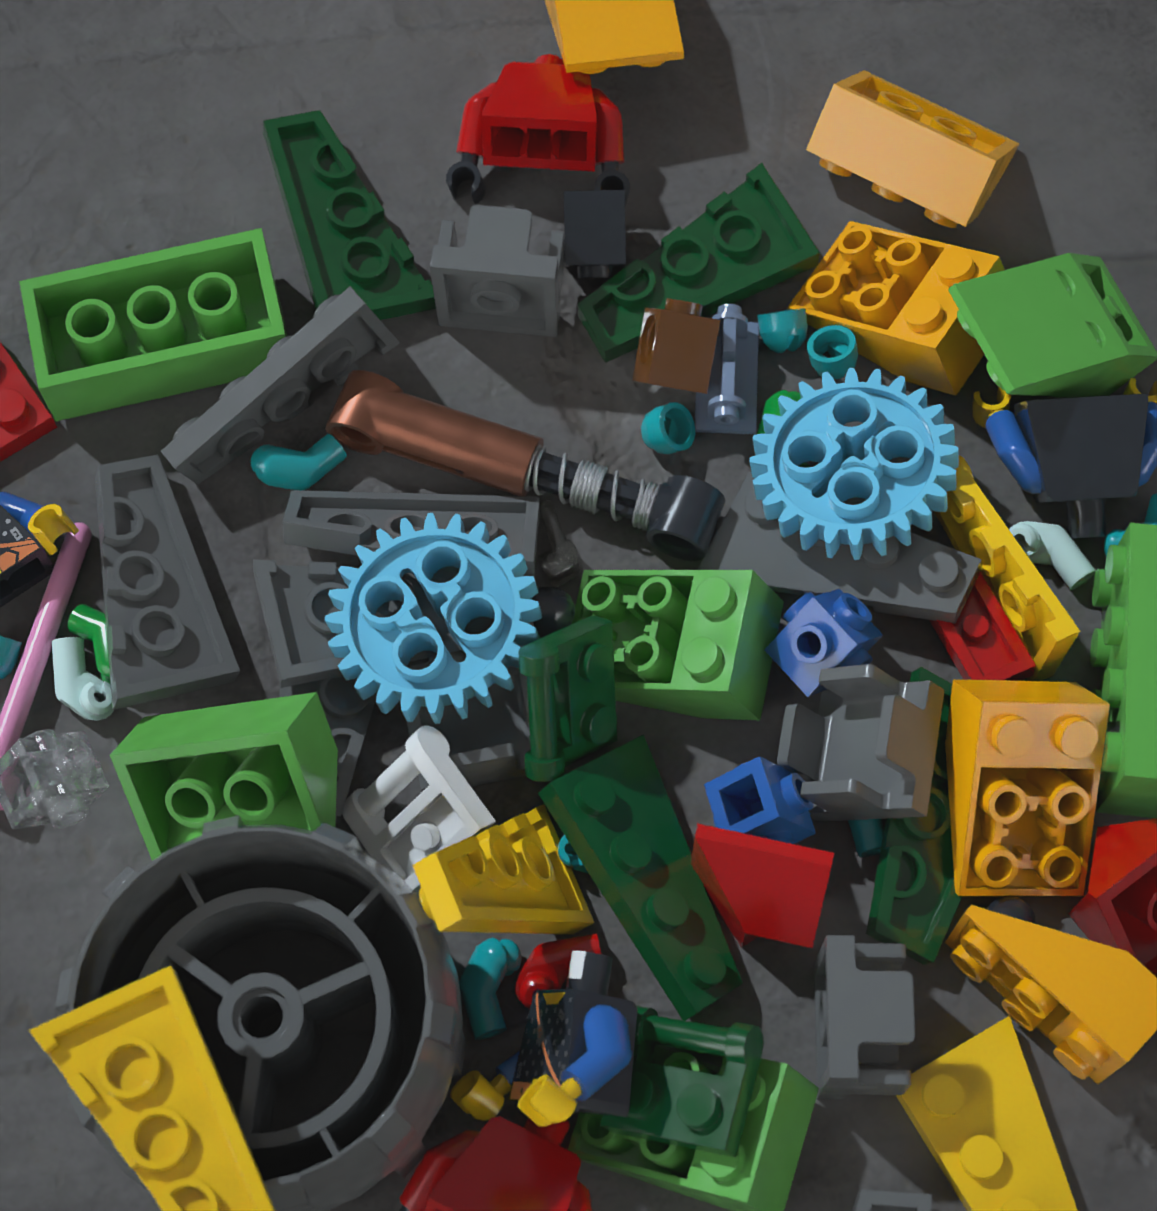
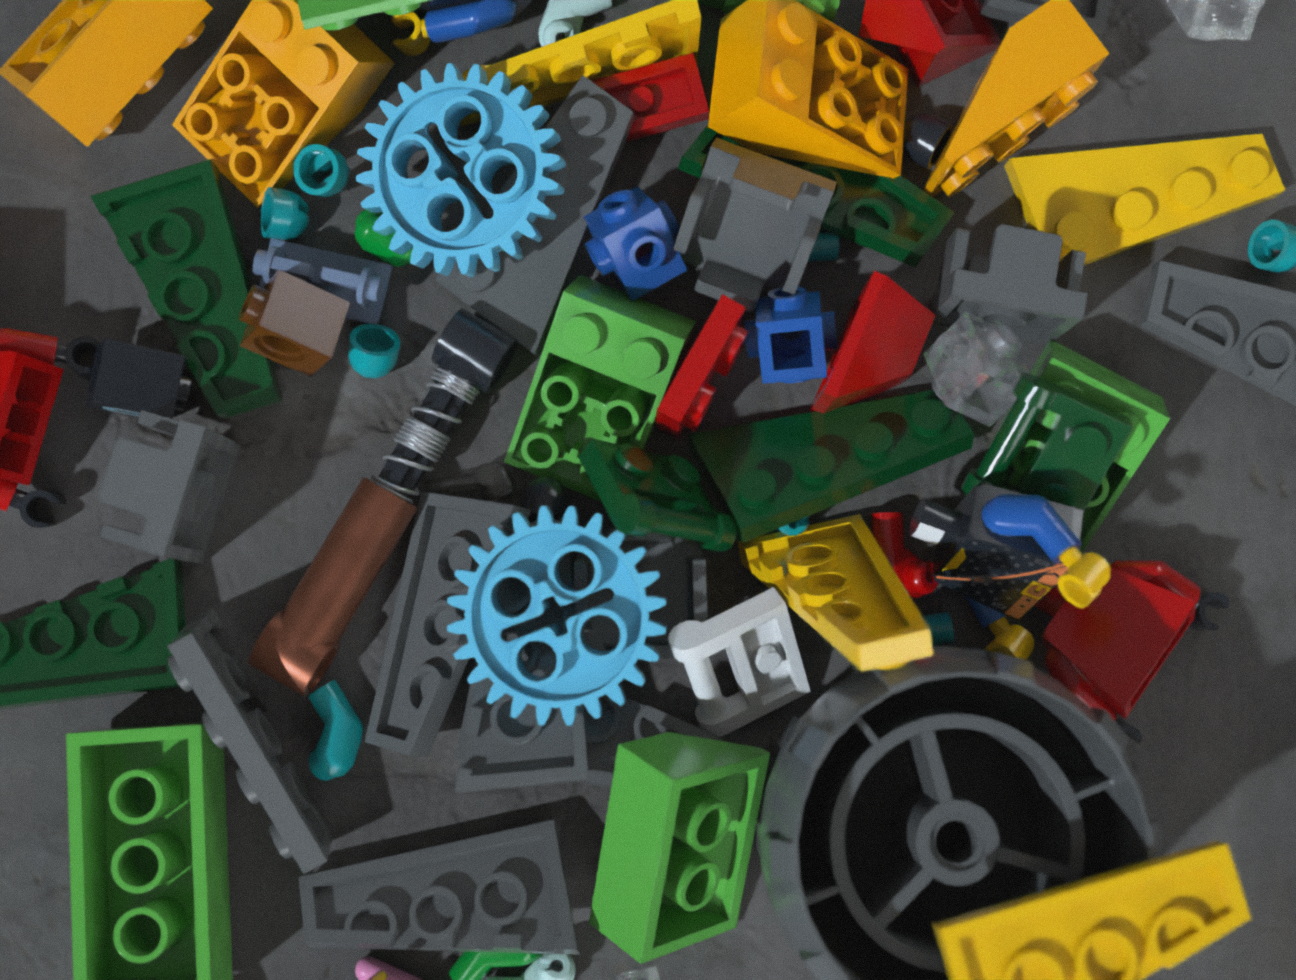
camera: 85 degrees left, 15 degrees up
none -> red plate [655,294,749,440]
none -> clear brick [923,311,1030,427]

